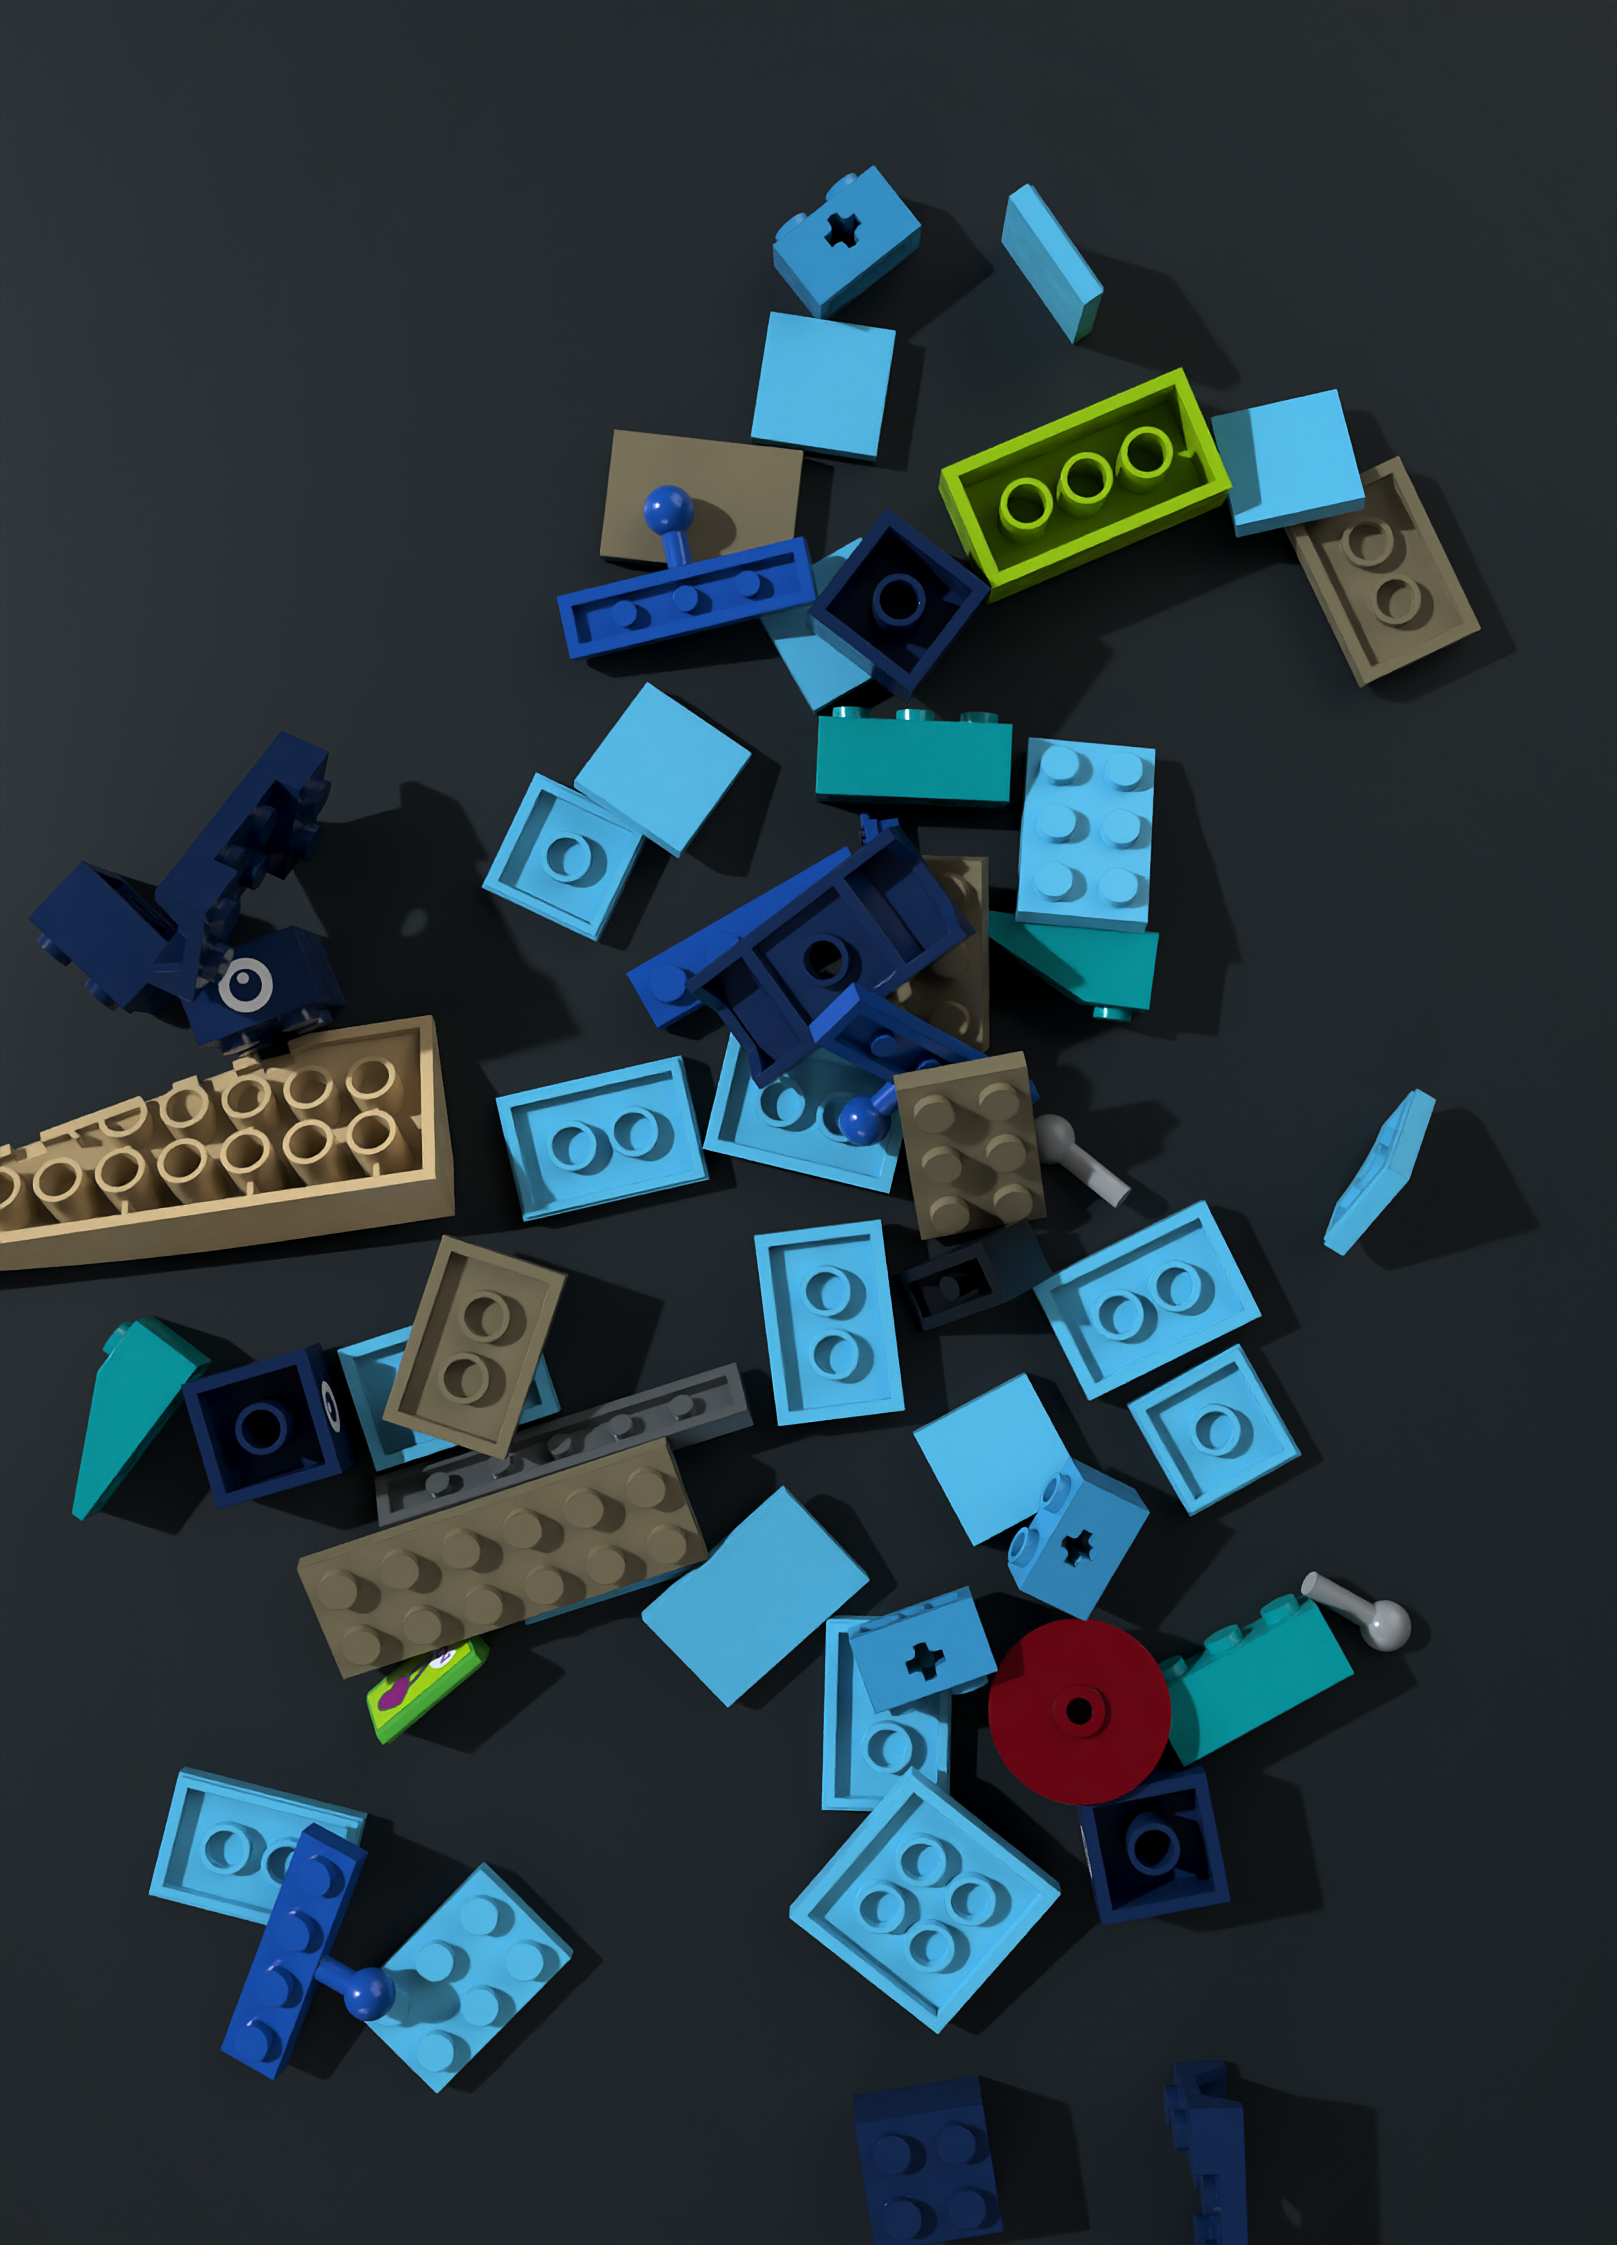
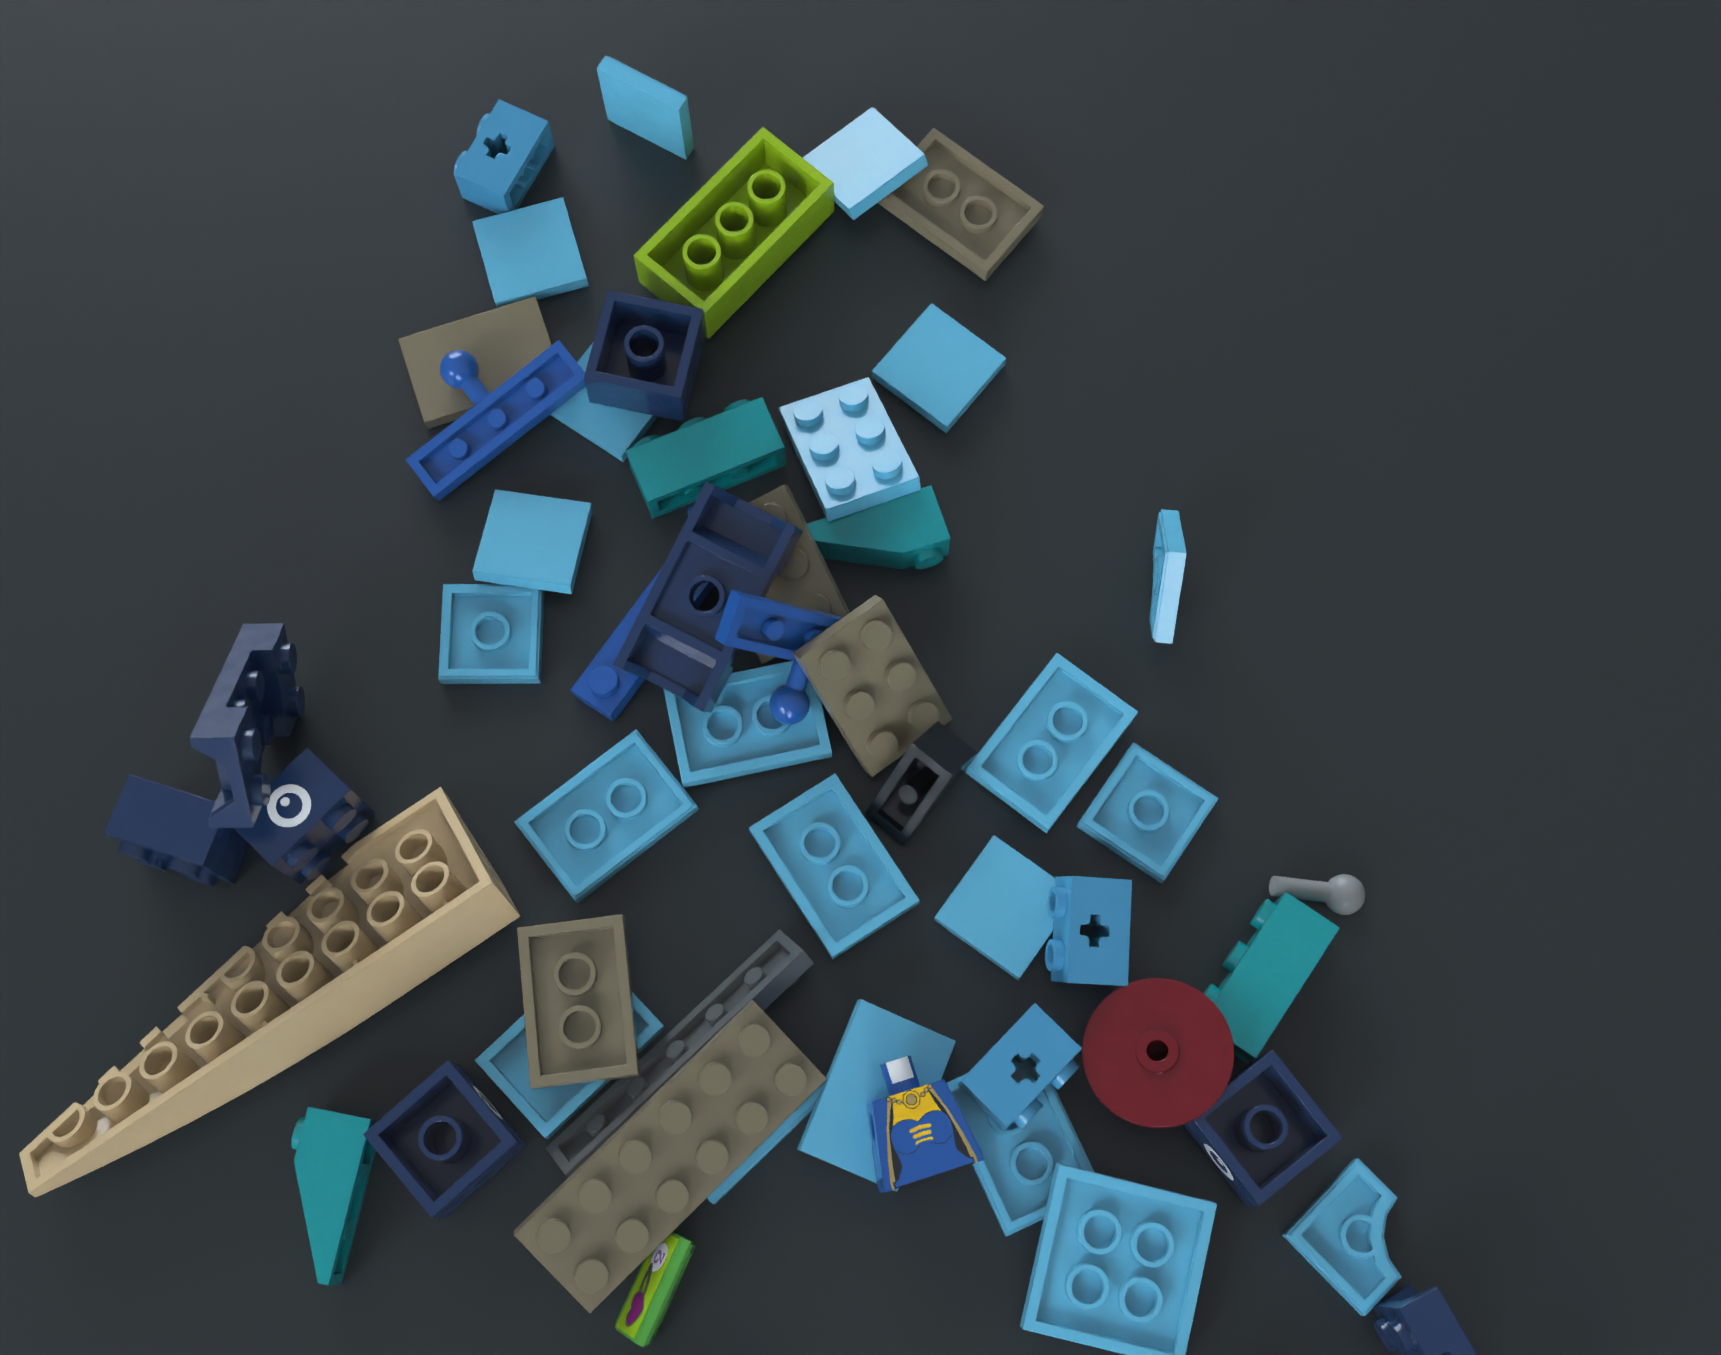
camera: 20 degrees left, 15 degrees down
light grey bar [1034,1114,1132,1208] -> none
none -> torso [867,1055,984,1193]
none -> medium azure tile [872,303,1006,433]
none -> medium azure tile [1282,1158,1402,1316]

